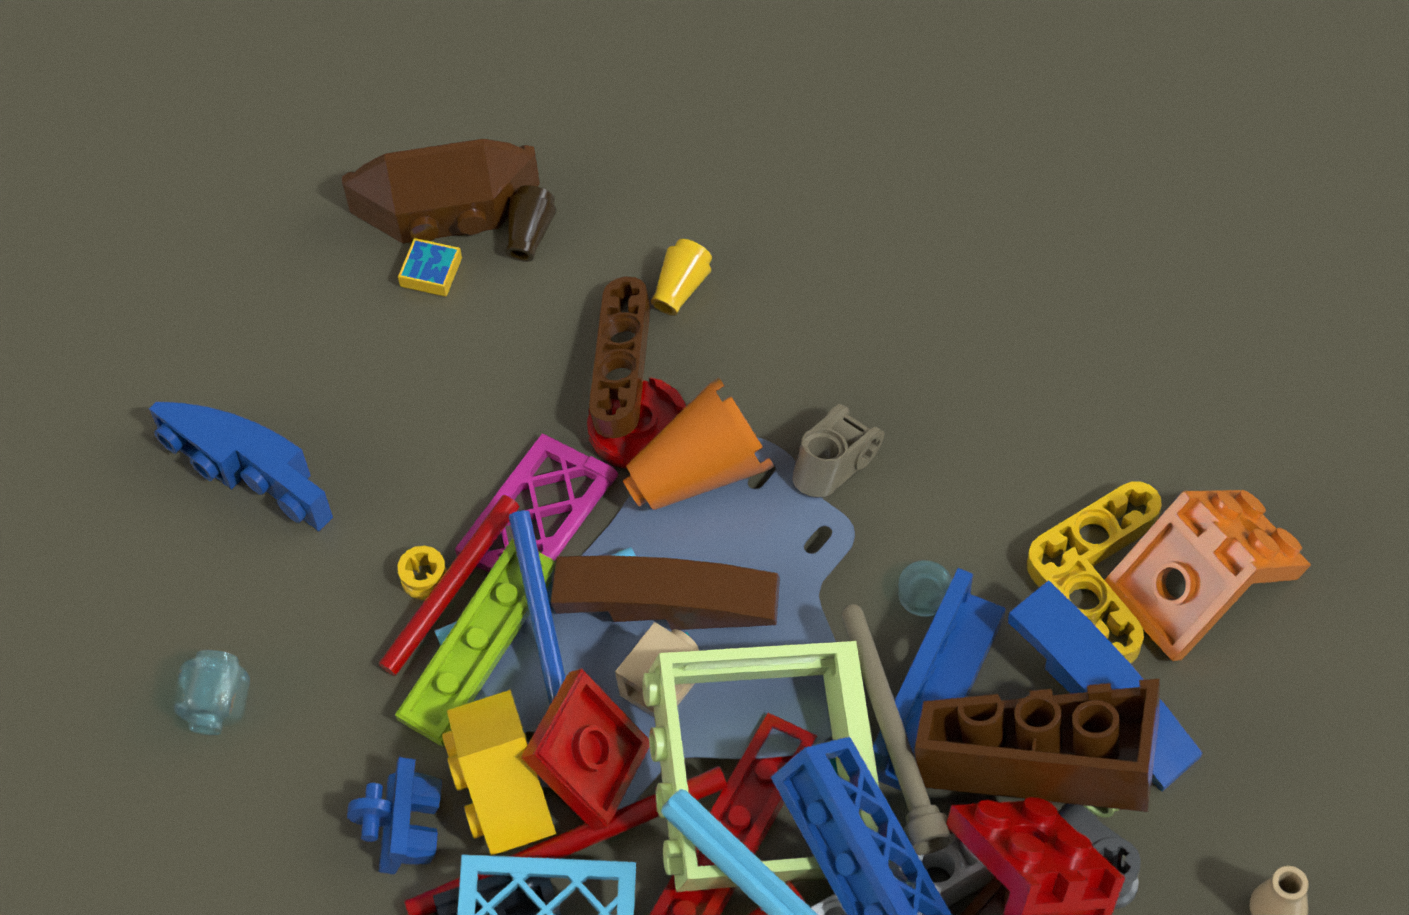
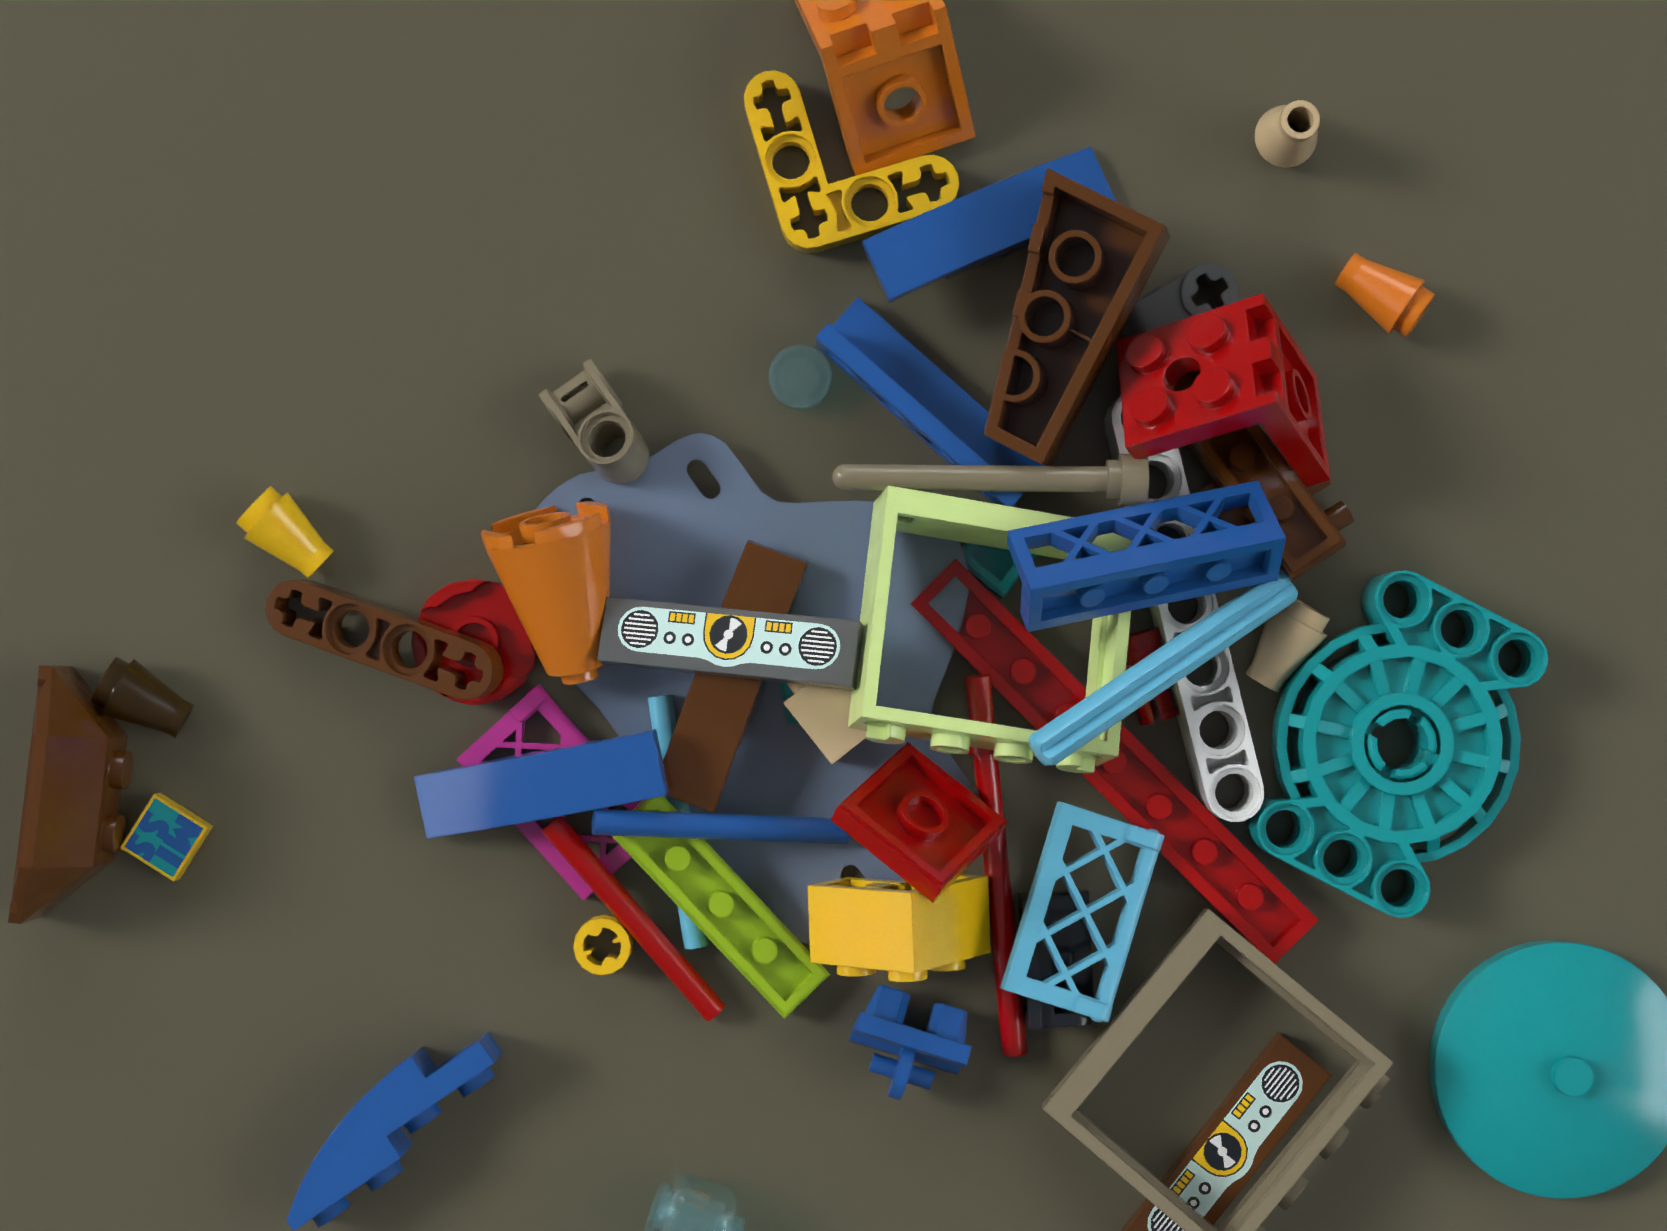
camera: 75 degrees left, 30 degrees up
none -> blue slope [414,729,670,839]
none -> tile [597,597,864,690]

